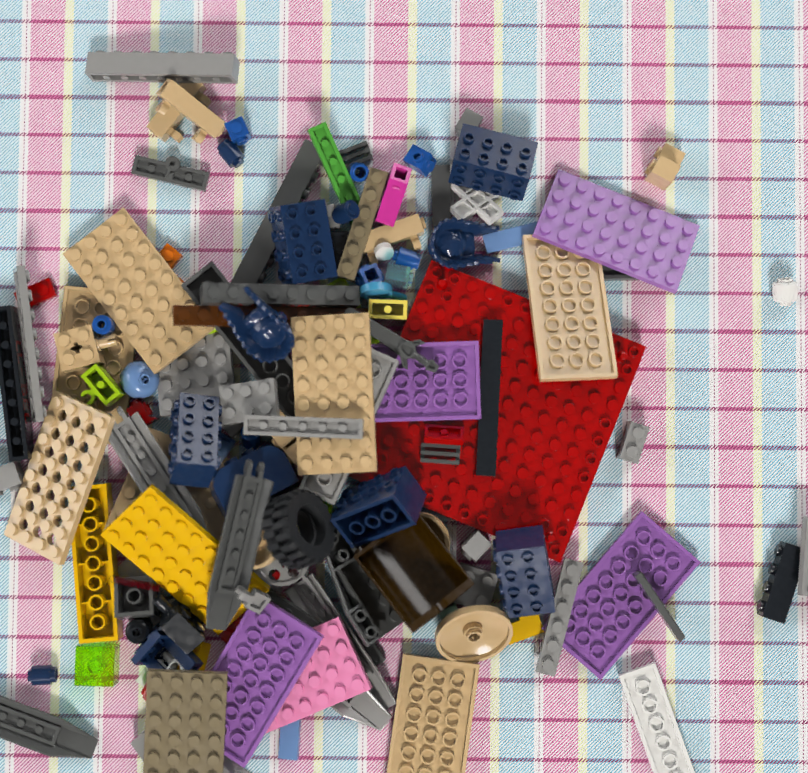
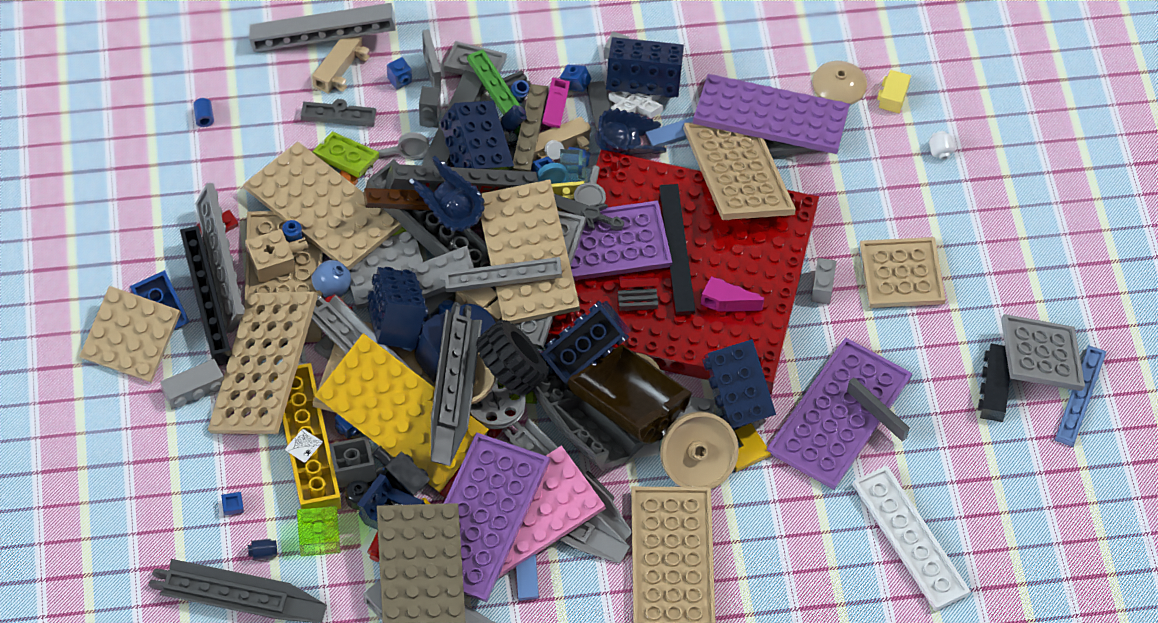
camera: 10 degrees left, 30 degrees down
lime brick [80,363,125,407] -> none
dark red piece [109,575,165,592] -> none
tan brick [155,78,226,144] -> none
dark blue brick [217,139,245,168] -> none
light grey plate [234,585,271,614] -> none
light grey brick [460,529,492,562] -> none
light grey plate [535,558,584,677] -> none
tan brick [644,143,686,190] -> none
none -> blue brick [193,98,214,127]
none -> blue plate [221,492,244,516]
none -> white sticker [285,429,323,462]
none -> lime piece [312,131,379,178]
none -> light grey piece [378,132,430,160]
none -> dark grey brick [419,86,441,128]
none -> light grey tile [422,29,441,93]
none -> light grey plate [443,41,507,75]
none -> light grey piece [574,165,606,206]
none -> dark pink slope [701,276,764,311]
none -> tan dish [813,61,867,105]
none -> tan plate [860,237,946,308]
none -> light yellow brick [877,70,911,114]

